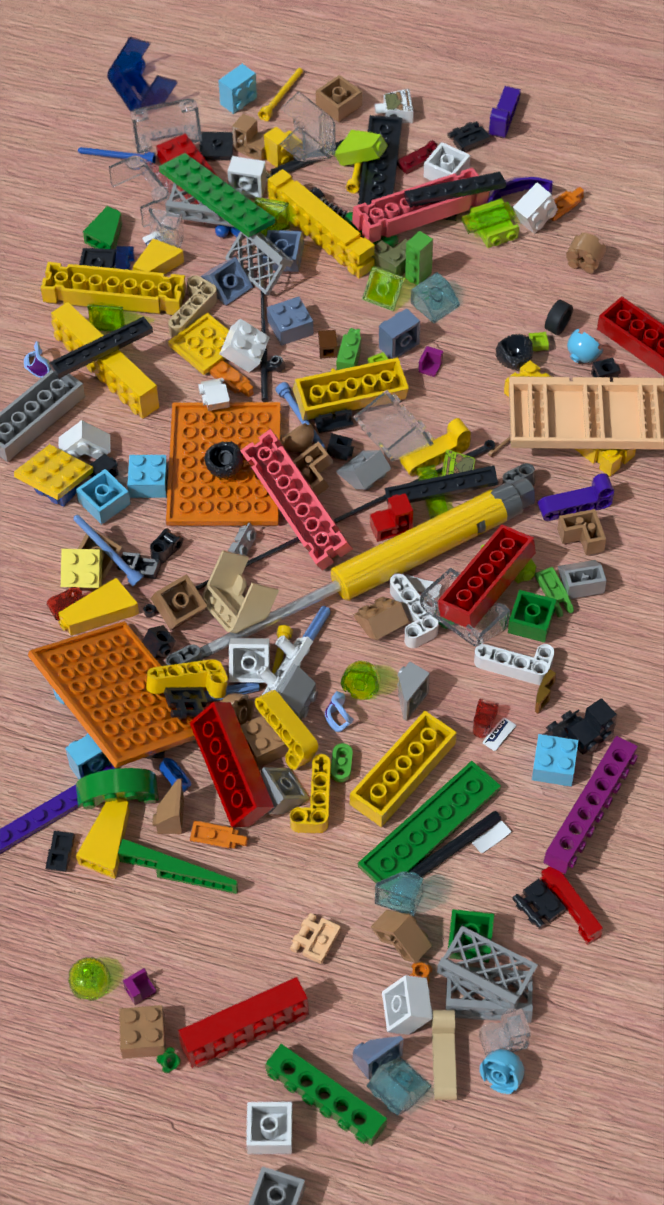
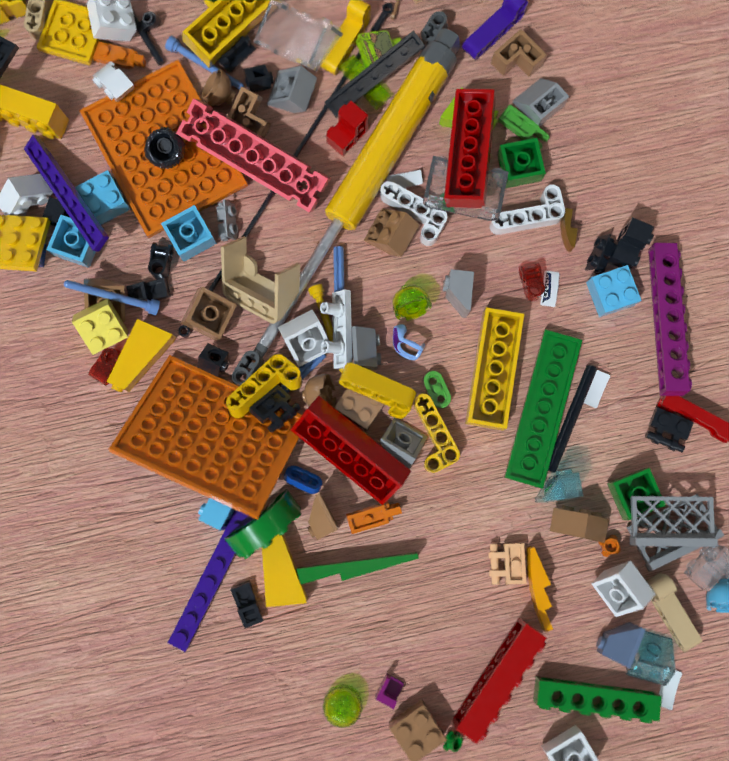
camera: 30 degrees left, 25 degrees up
none -> dark purple plate [24,135,109,252]
none -> medium azure brick [161,205,217,262]
none -> light orange slope [527,546,553,632]
none -> white sticker [659,668,682,710]

